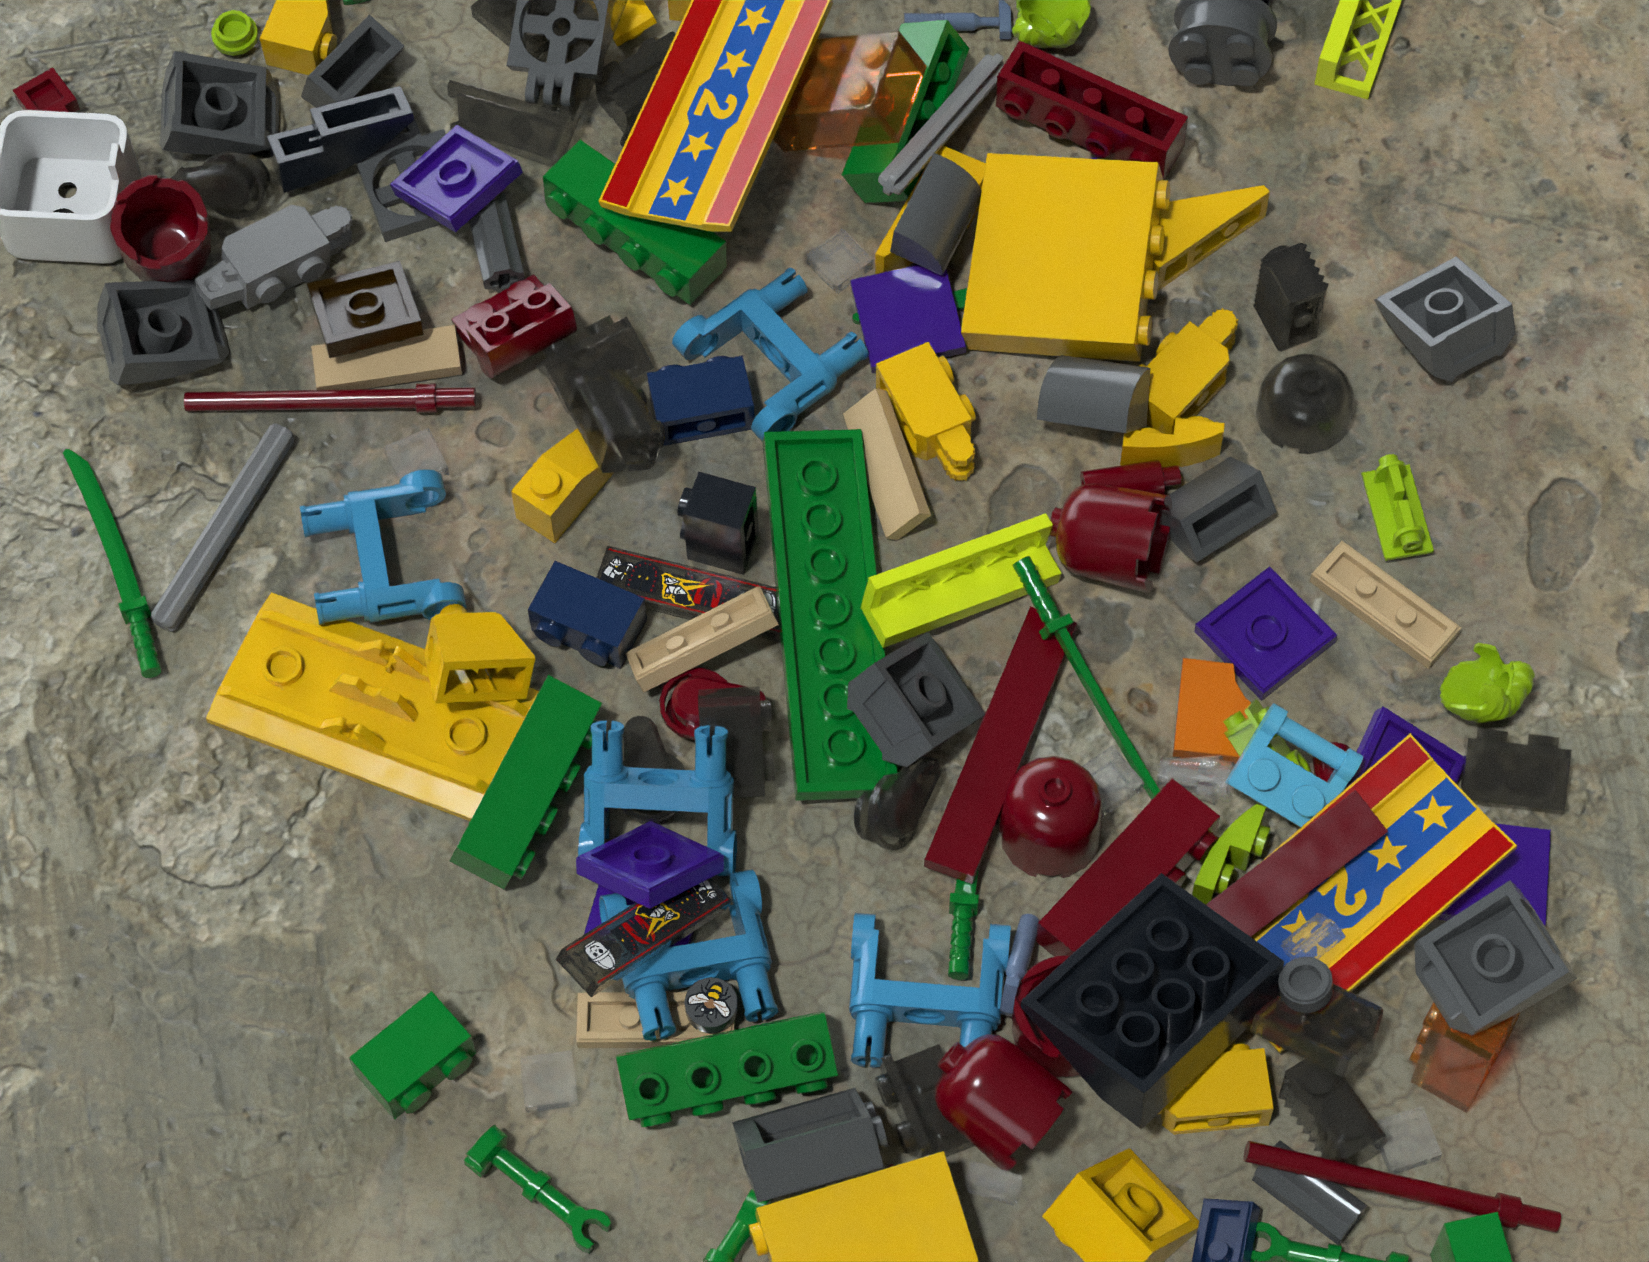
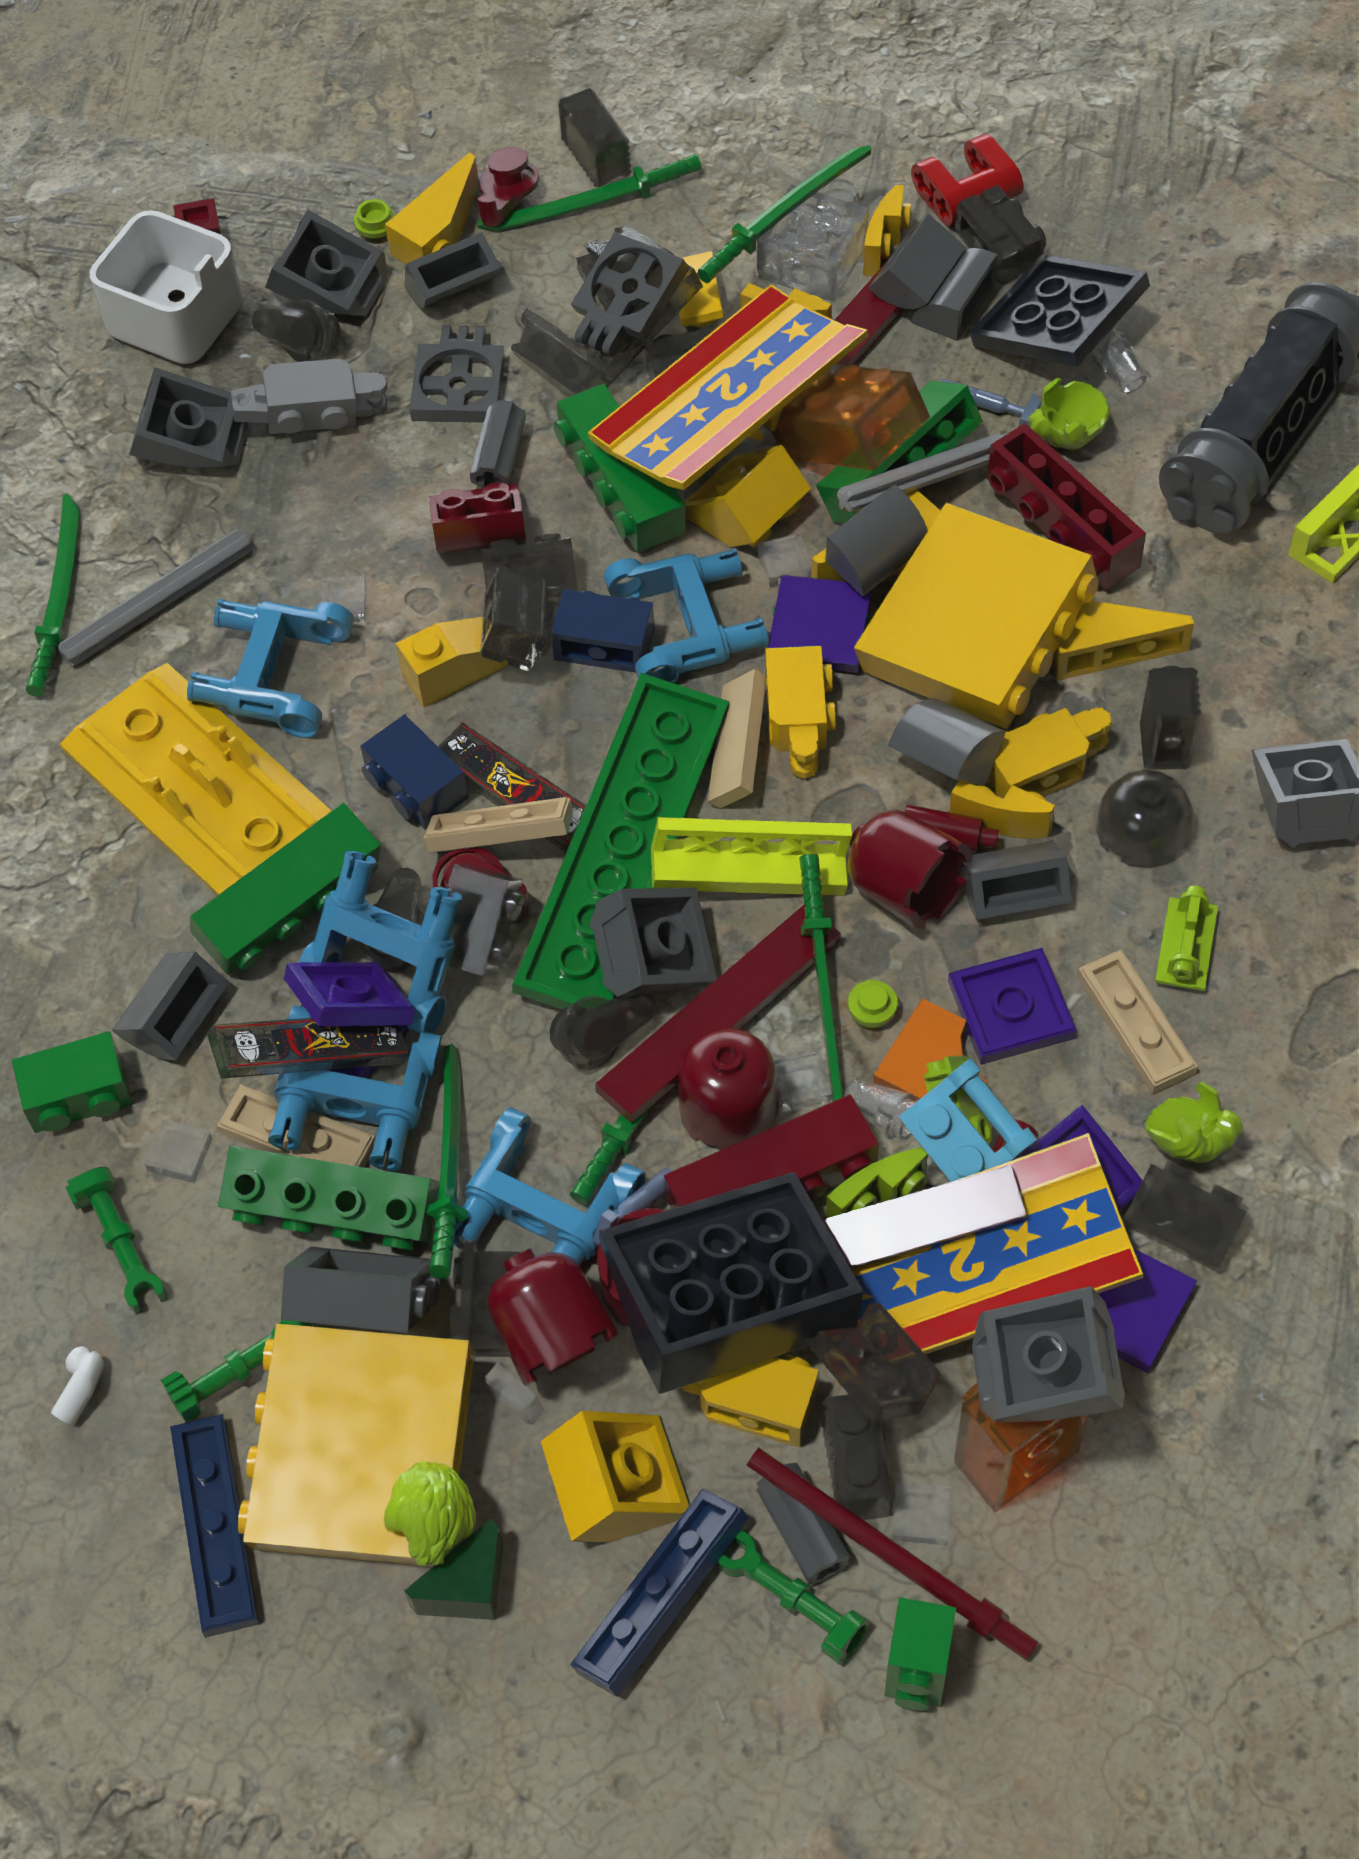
camera: 25 degrees right, 5 degrees down
dark red cylinder [110,175,211,282] -> none
dark red bar [184,383,476,413] -> none
black slope [267,86,414,193] -> none
dark brown plate [307,261,424,358] -> none
tan tile [311,325,462,390] -> none
dark purple tile [390,125,523,232] -> none
yellow torso [424,604,536,703] -> none
black brick [677,471,759,575] -> none
tile [684,977,738,1033] -> none
dark grey tile [1278,957,1333,1013] -> none
clear tile [1280,913,1346,960] -> none
none -> dark grey brick [112,951,229,1060]
none -> green sword [427,1043,468,1279]
none -> yellow slope [684,445,812,547]
none -> lime plate [848,980,898,1029]

